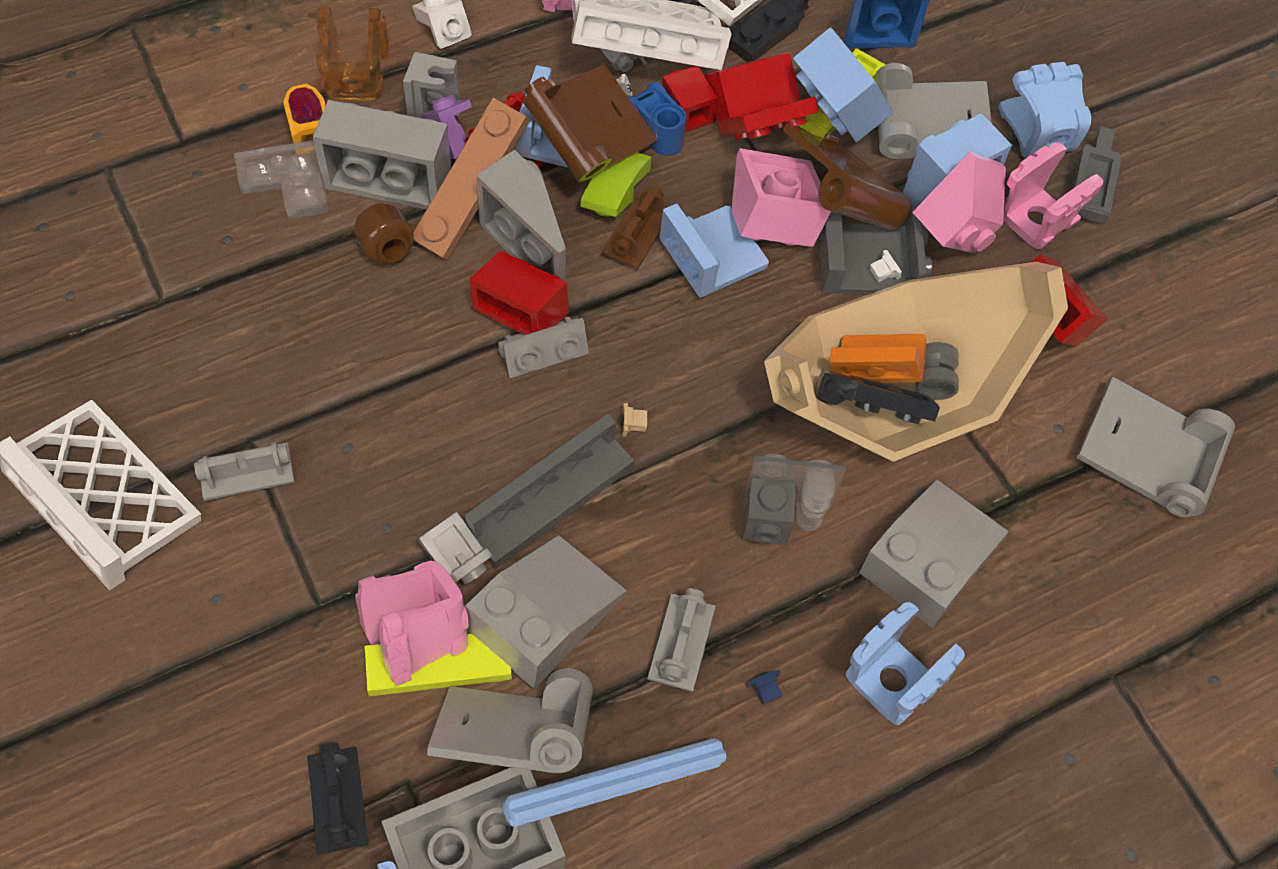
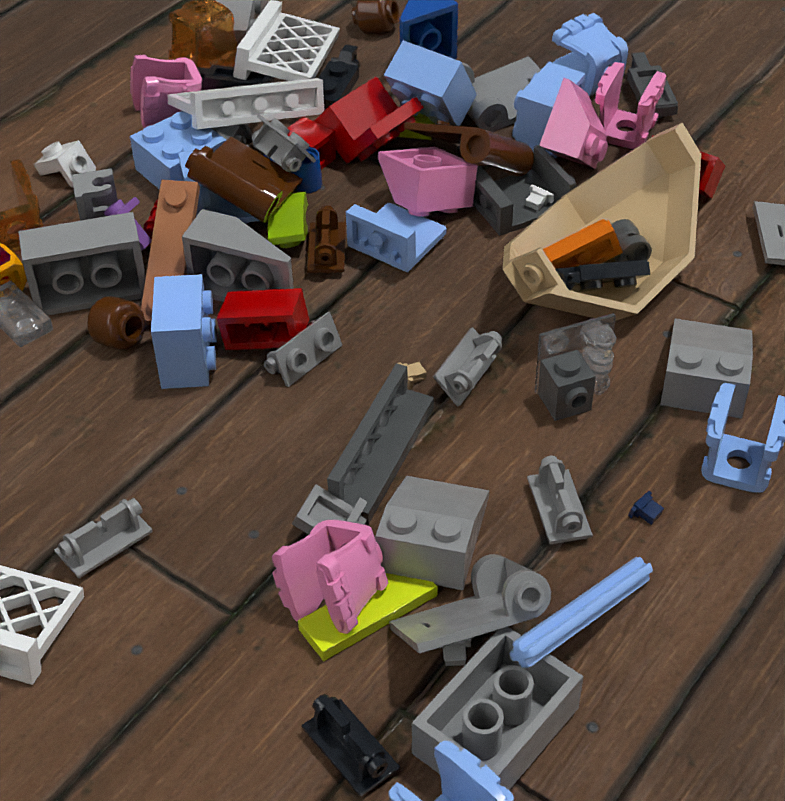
camera: 20 degrees left, 15 degrees down
none -> light blue brick [130,111,226,189]
none -> light blue brick [151,274,217,389]
none -> light grey hinge [252,114,316,172]
none -> light grey hinge [433,327,502,407]

